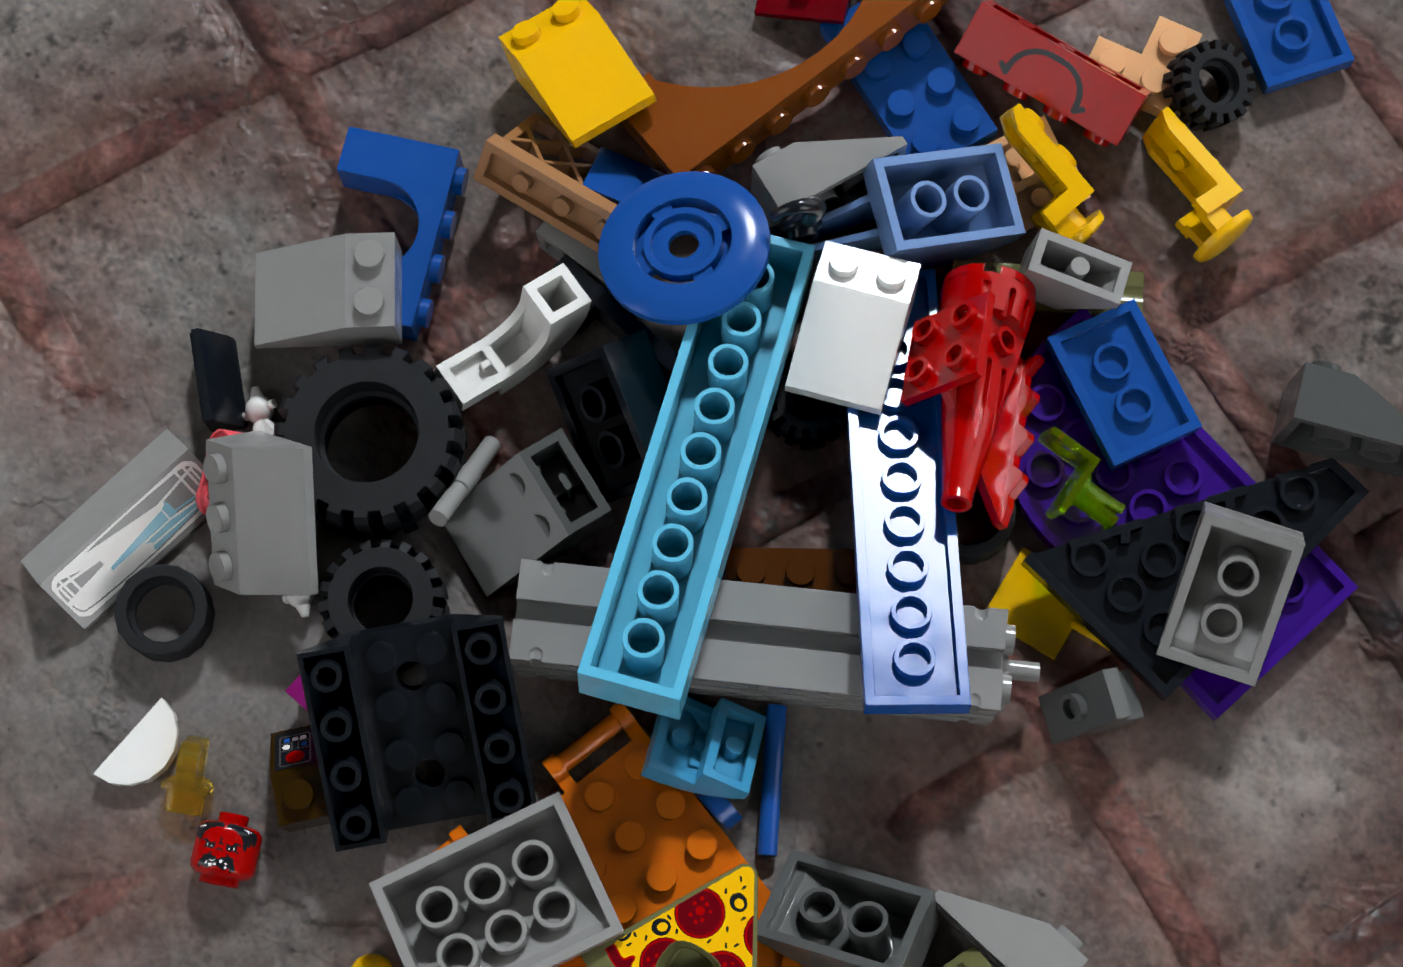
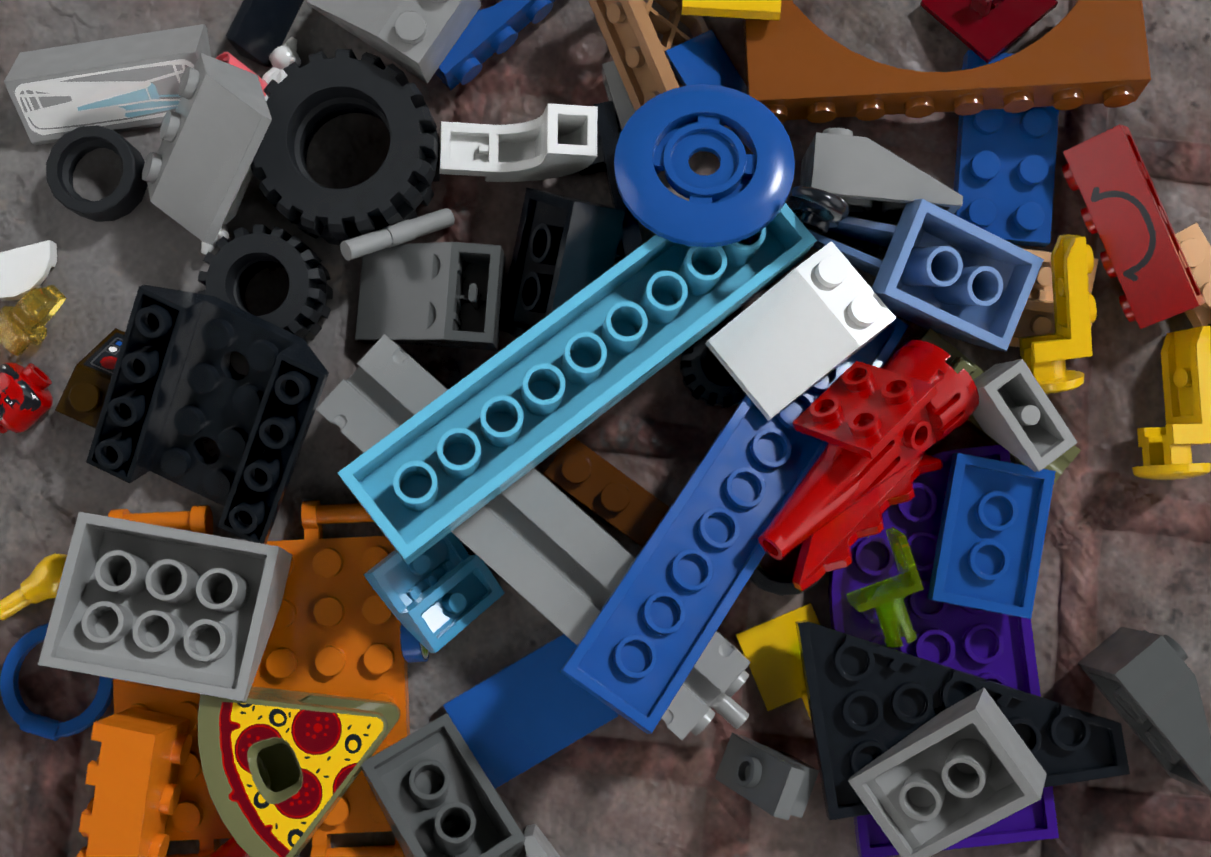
camera: 40 degrees right, 10 degrees up
blue bar [757,704,787,857] -> none
none -> blue tile [443,633,618,789]

